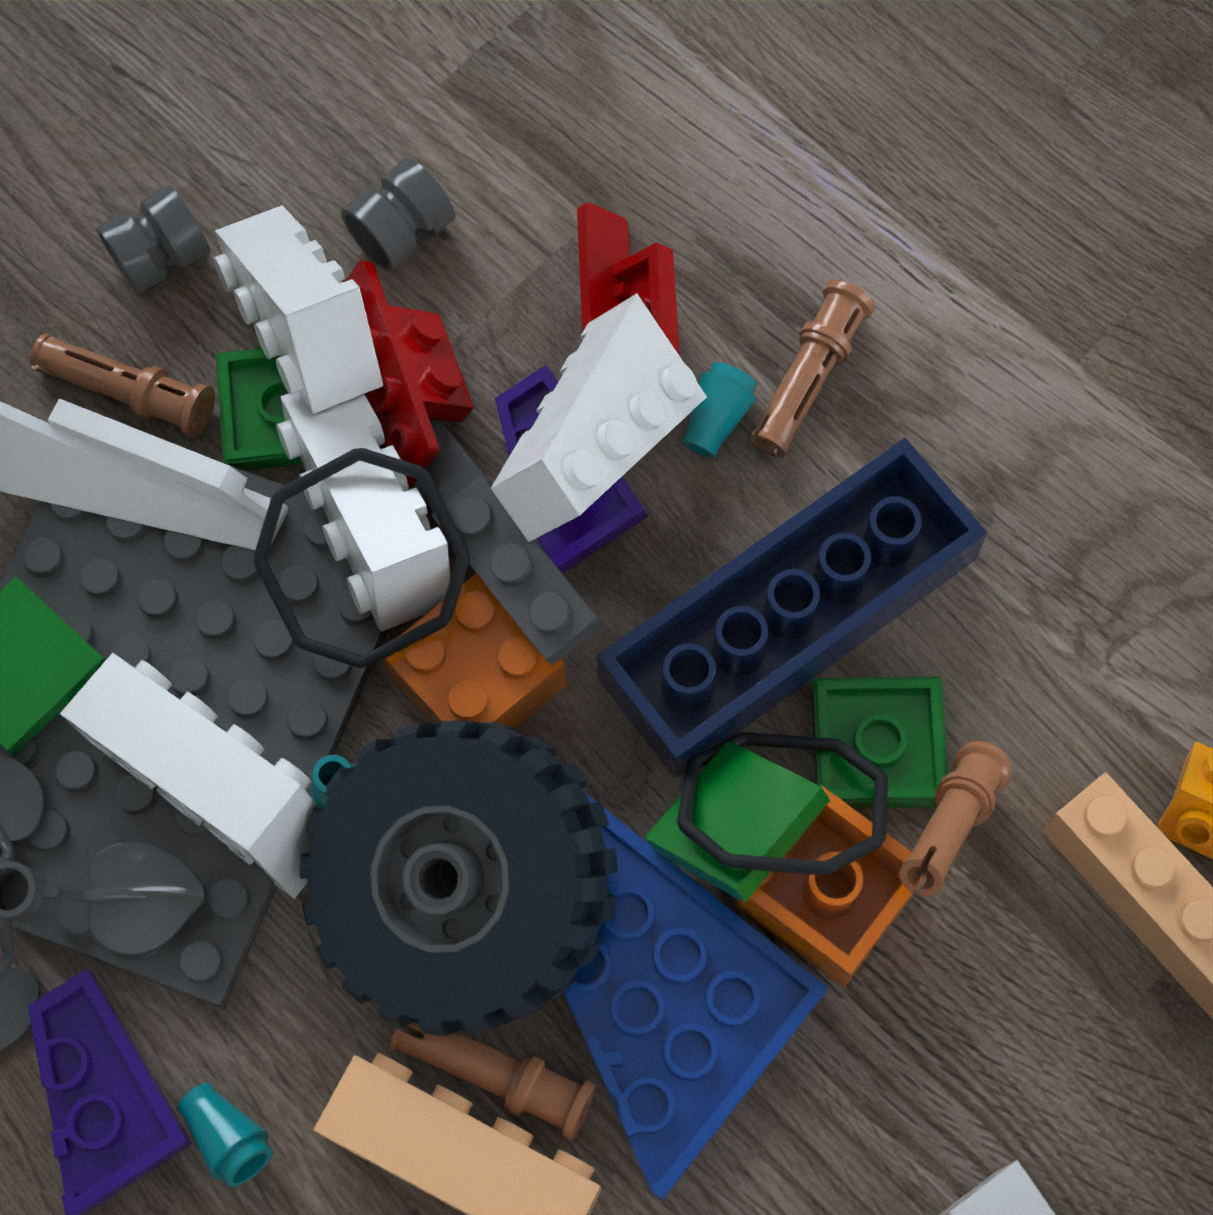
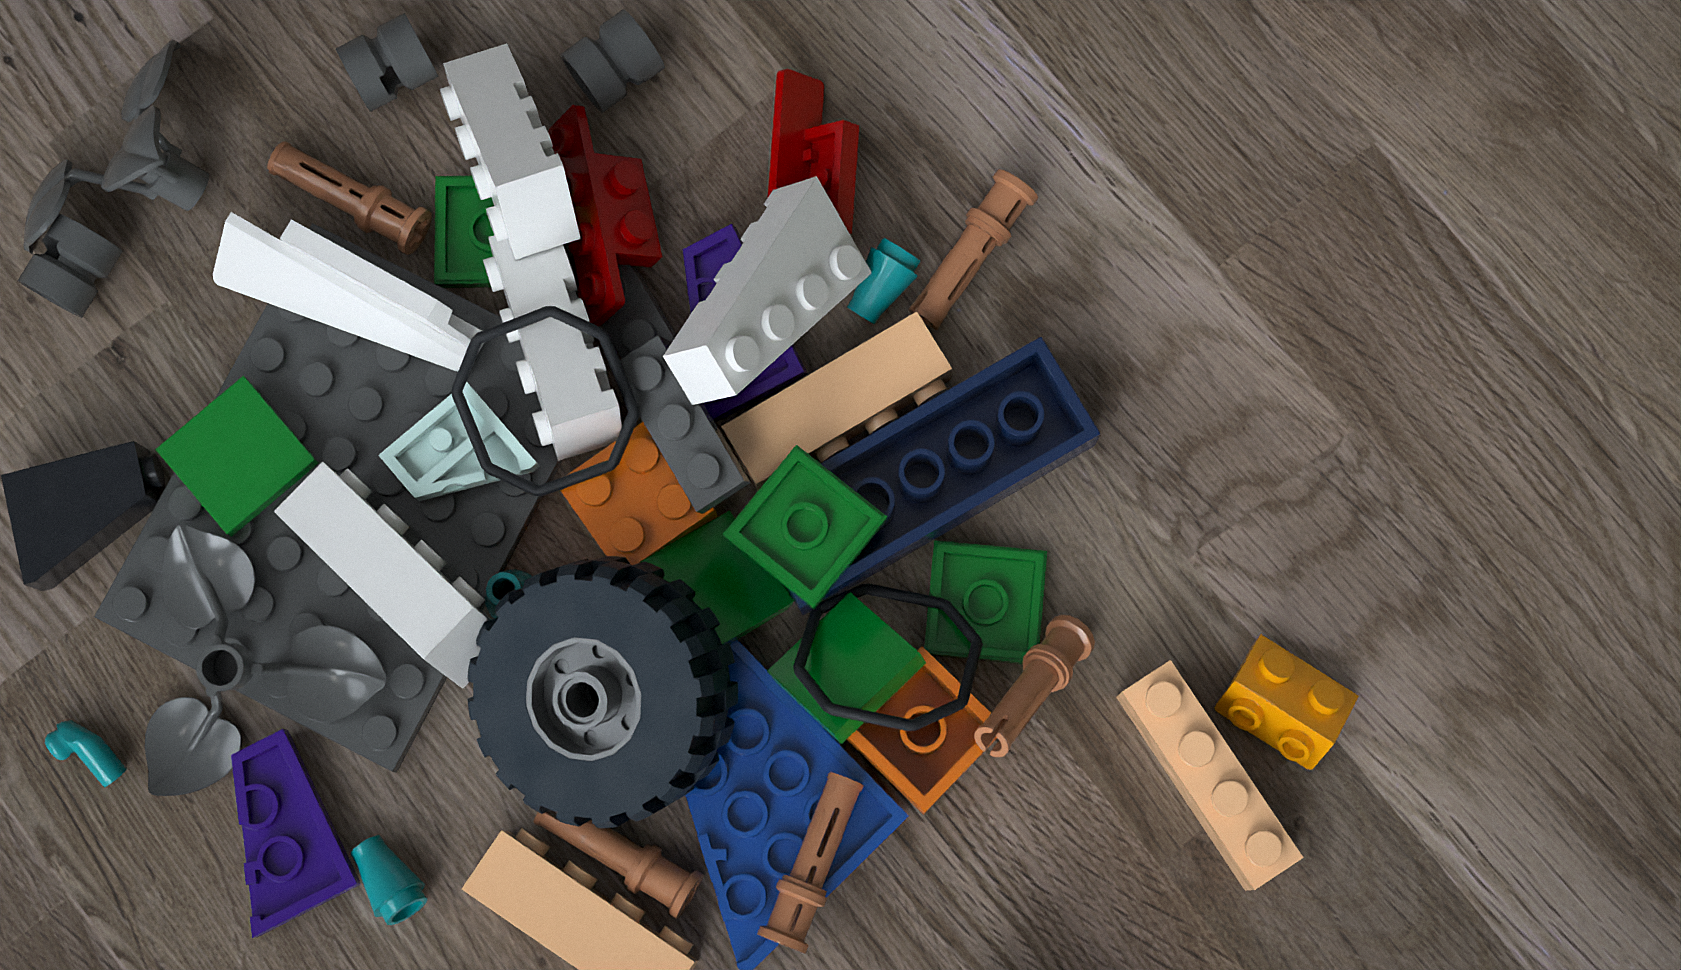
camera: 10 degrees right, 10 degrees up
none -> light aqua wing [378,382,540,501]
none -> green tile [640,510,794,645]
none -> light nougat brick [721,312,952,491]
none -> green tile [723,445,887,609]
none -> nougat pin [757,772,864,954]

